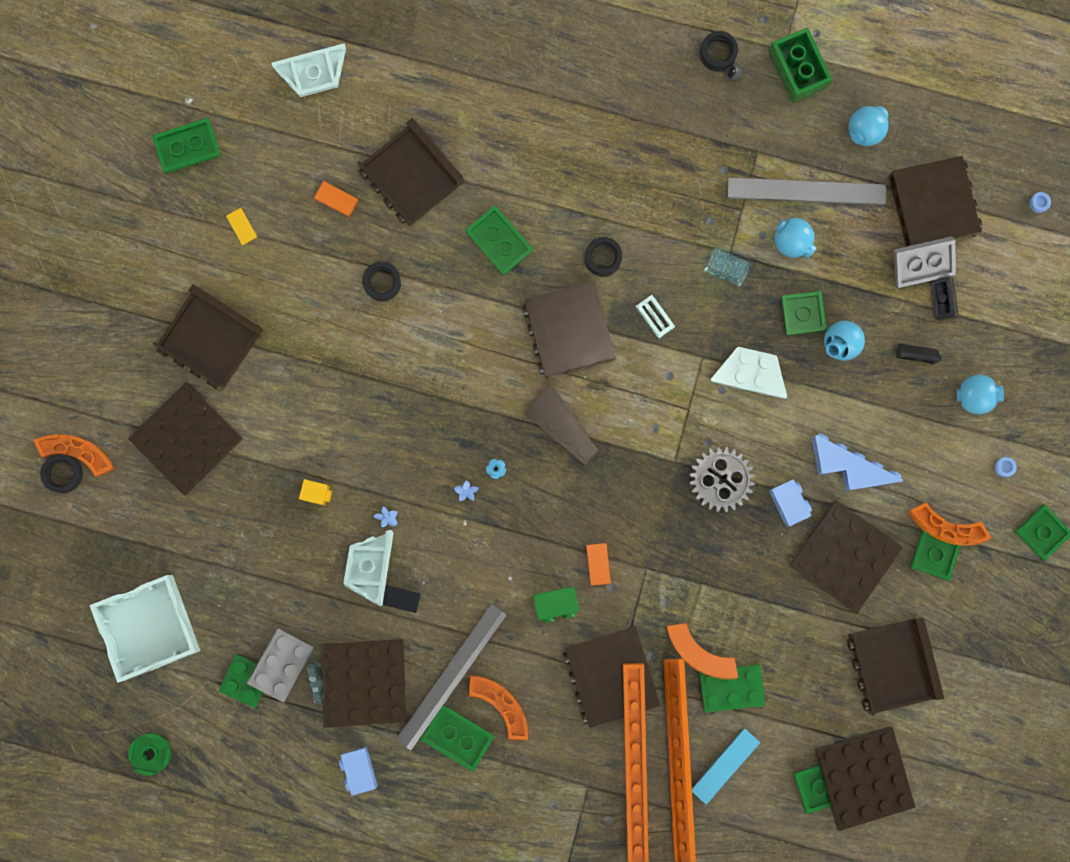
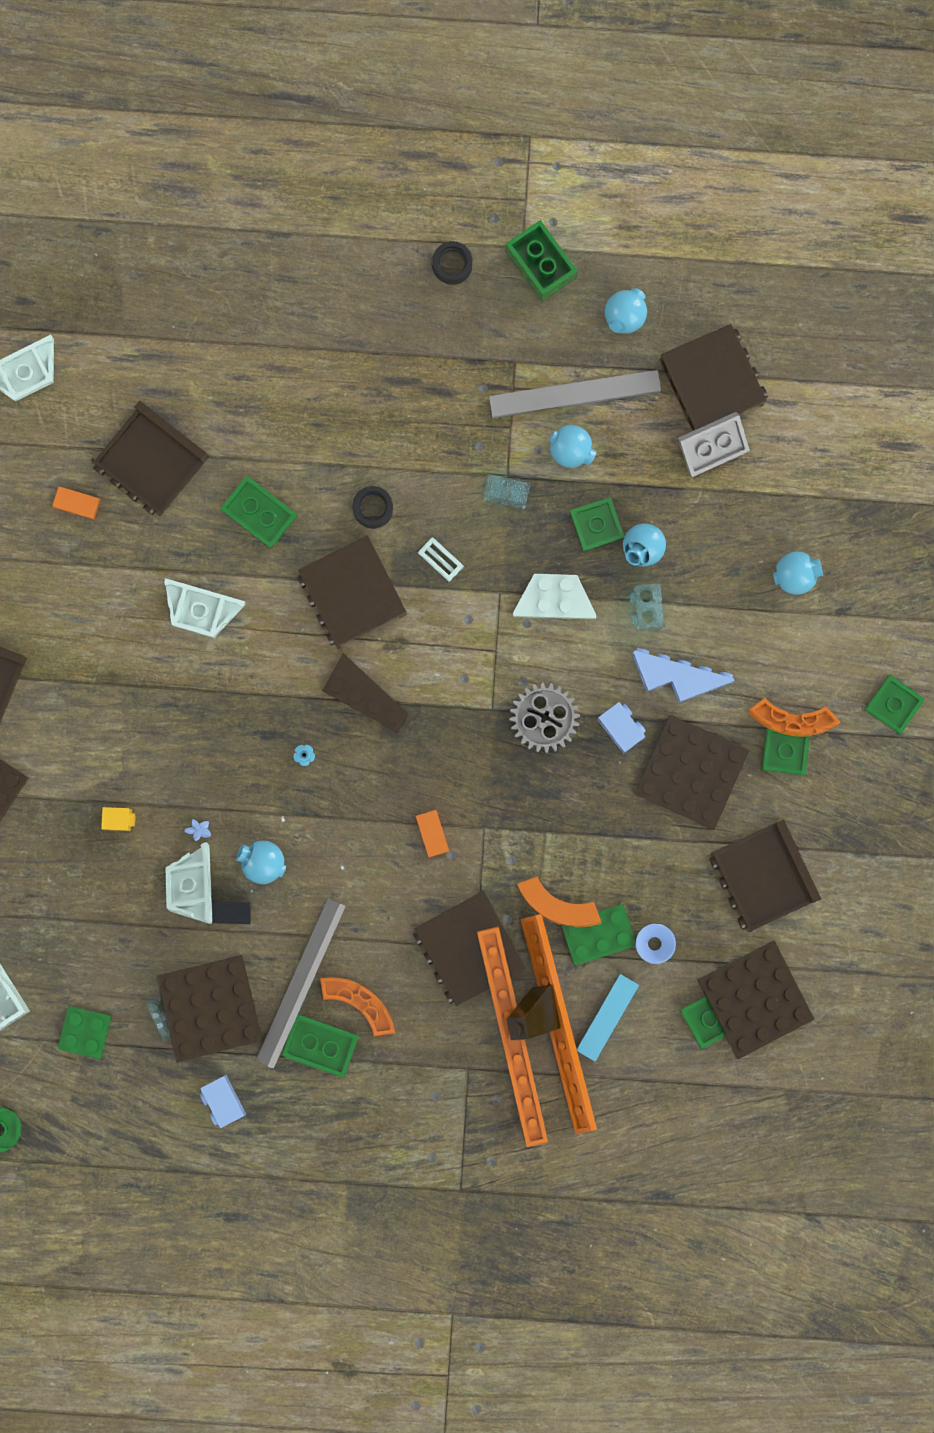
camera: 10 degrees left, 0 degrees up
light grey plate [247,628,314,703] -> none
black tyre [362,262,401,301] -> none
light blue plant [454,480,479,501] -> none
green brick [533,586,579,623] -> none
dark grey hinge [725,64,743,81] -> none
black slope [896,344,941,364] -> none
black slope [930,277,959,320] -> none
light blue tile [994,457,1017,477] -> none
light blue tile [1029,192,1051,213] -> none
none -> light aqua wing [164,578,246,638]
none -> medium azure brick [236,840,286,884]
none -> dark brown slope [507,985,560,1041]
none -> clear light blue brick [630,583,665,631]
none -> light blue piece [636,924,676,964]

